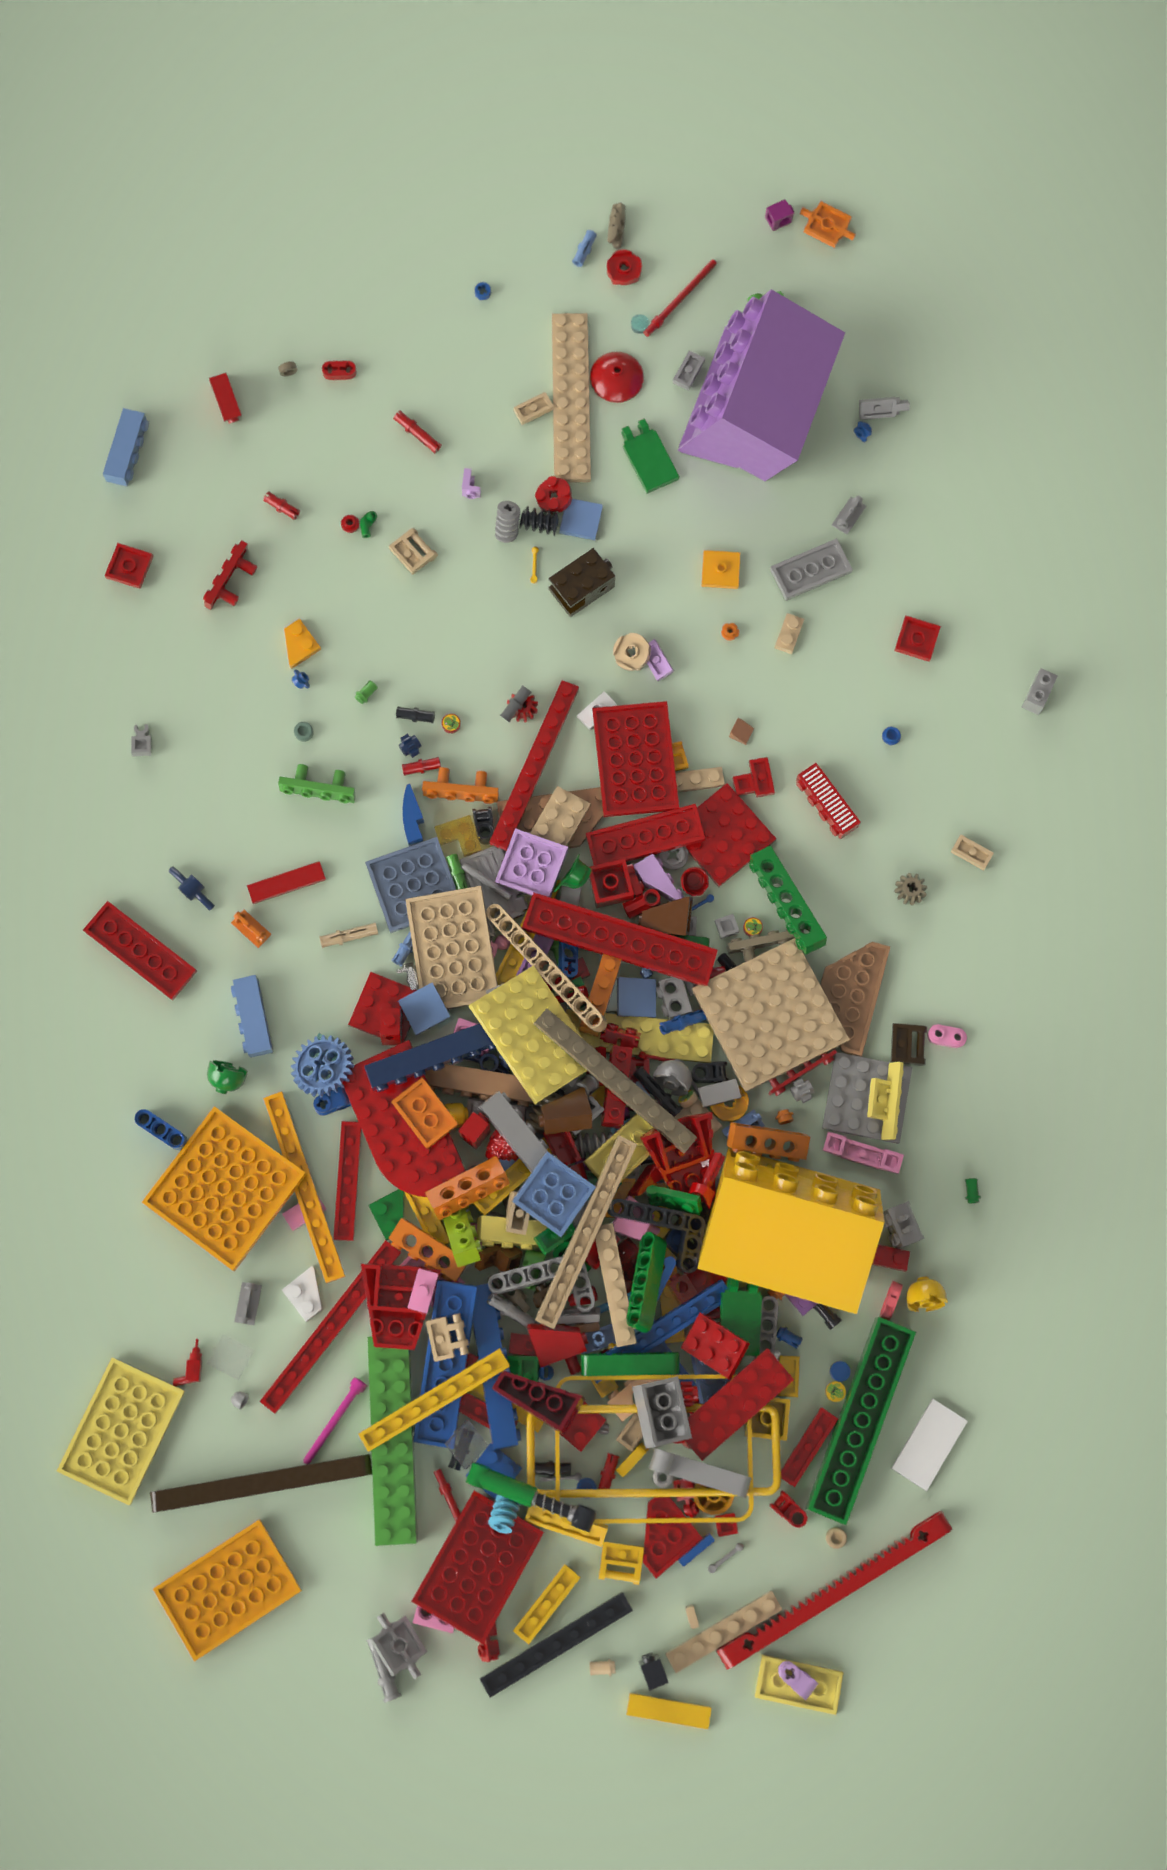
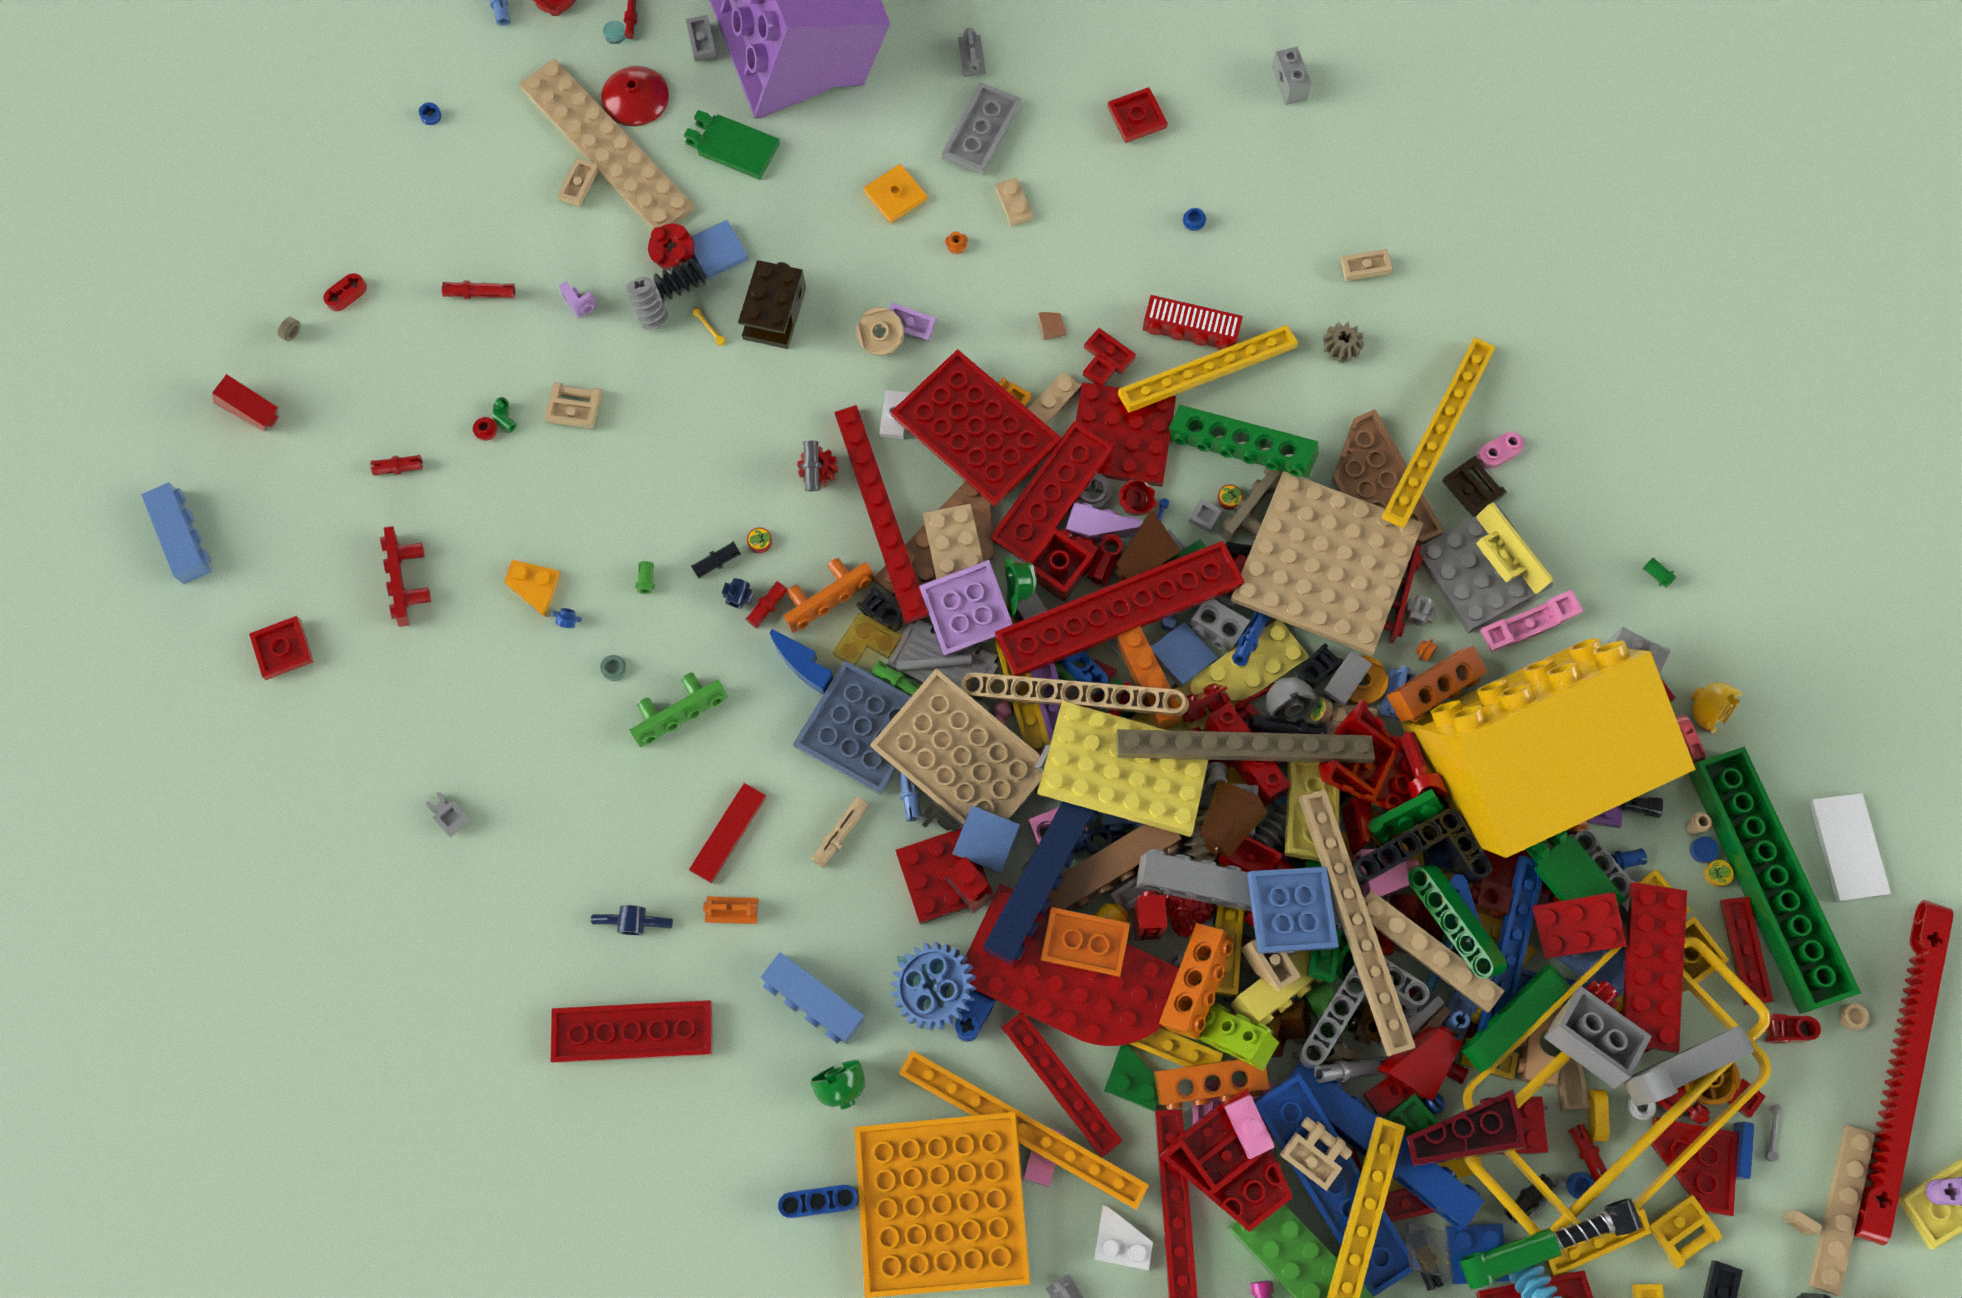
camera: 35 degrees left, 5 degrees down
none -> yellow plate [1118,325,1298,413]
none -> yellow plate [1381,337,1496,529]
none -> tan pin [1684,812,1712,836]

